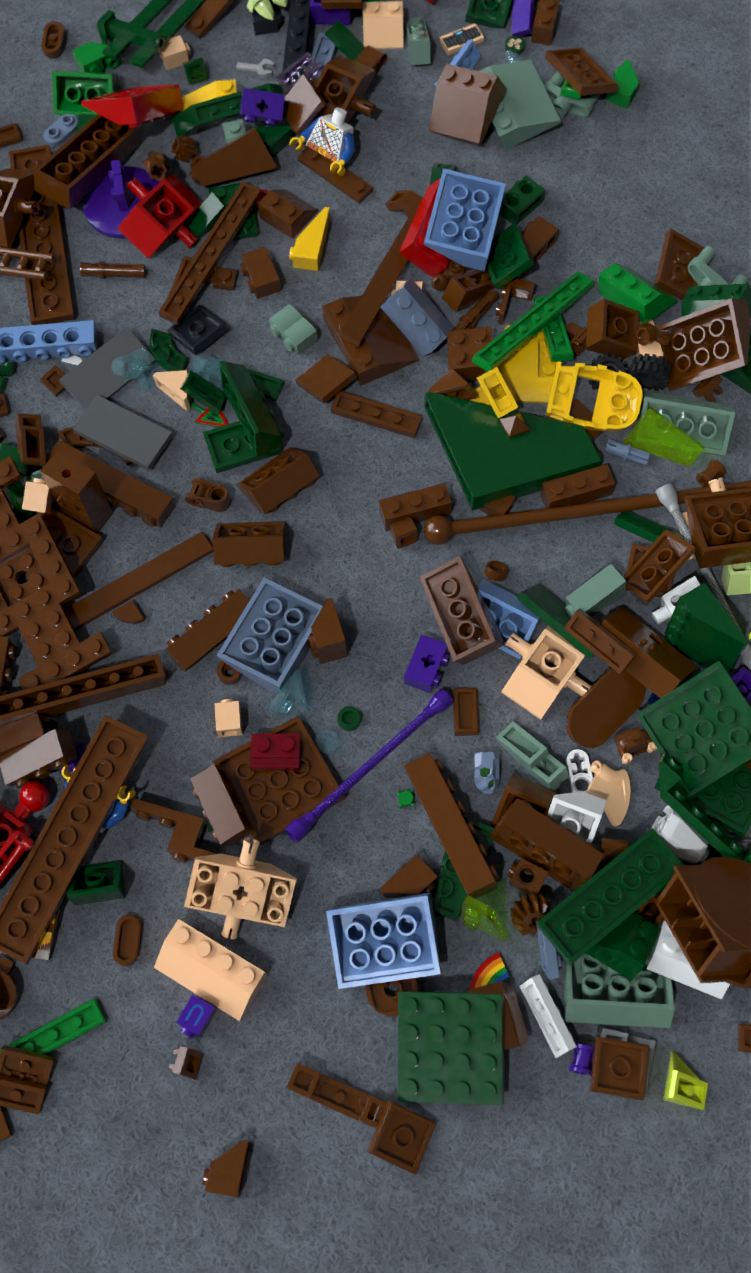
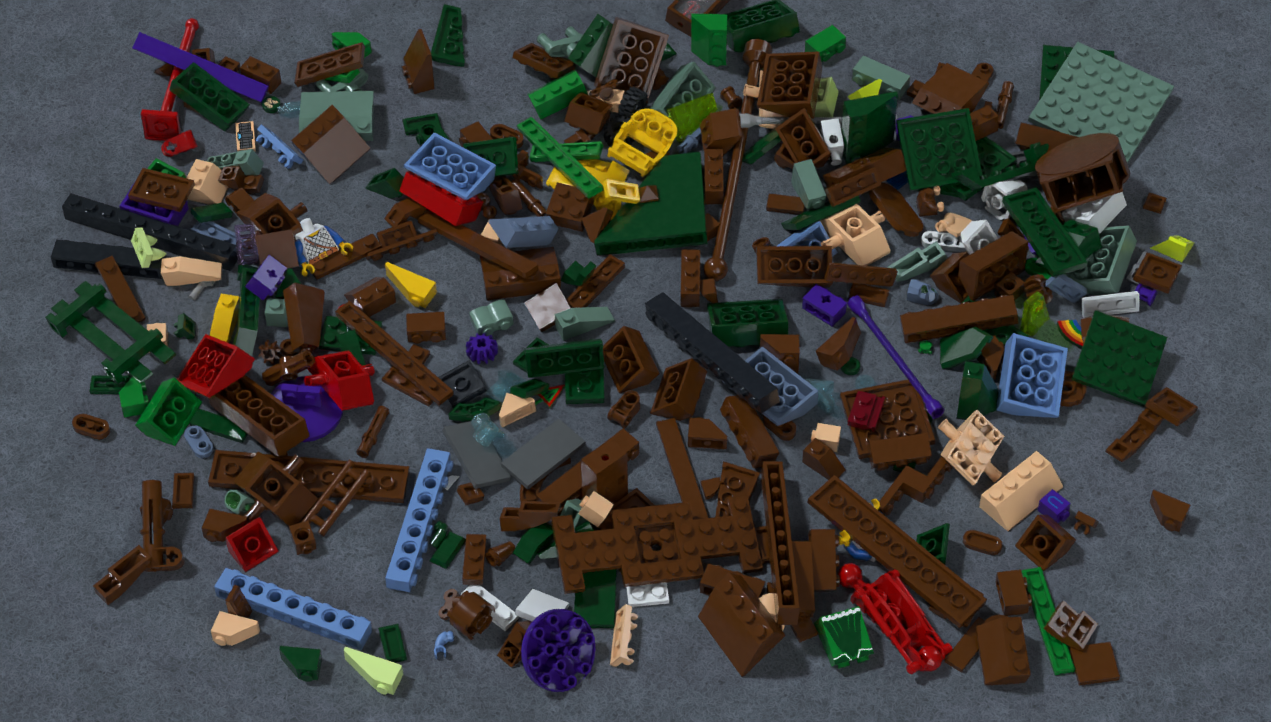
camera: 75 degrees left, 15 degrees down
none -> light nougat slope [161,256,222,286]
none -> reddish brown slope [218,166,264,194]
none -> reddish brown bracket [366,221,438,261]
none -> reddish brown slope [401,29,434,94]
none -> dark green tile [402,113,441,135]
none -> dark green wing [431,4,465,67]
none -> dark purple gear [466,332,498,365]
none -> reddish brown plate [490,124,524,149]
none -> sand green slope [555,307,615,341]
none -> dark green slope [561,260,596,286]
none -> black brick [645,292,780,414]
none -> reddish brown slope [688,417,727,450]
none -> reddish brown slope [700,108,742,156]
none -> dark green slope [707,299,788,348]
none -> reddish brown wing [715,461,760,517]
none -> reddish brown tile [766,194,804,215]
none -> reddish brown slope [802,438,845,480]
none -> reddish brown slope [816,317,861,371]
none -> reddish brown bracket [824,262,898,287]
none -> dark green tile [940,327,994,369]
none -> dark green slope [956,361,999,420]
none -> reddish brown brick [995,569,1032,616]
none -> reddish brown slope [1015,515,1076,571]

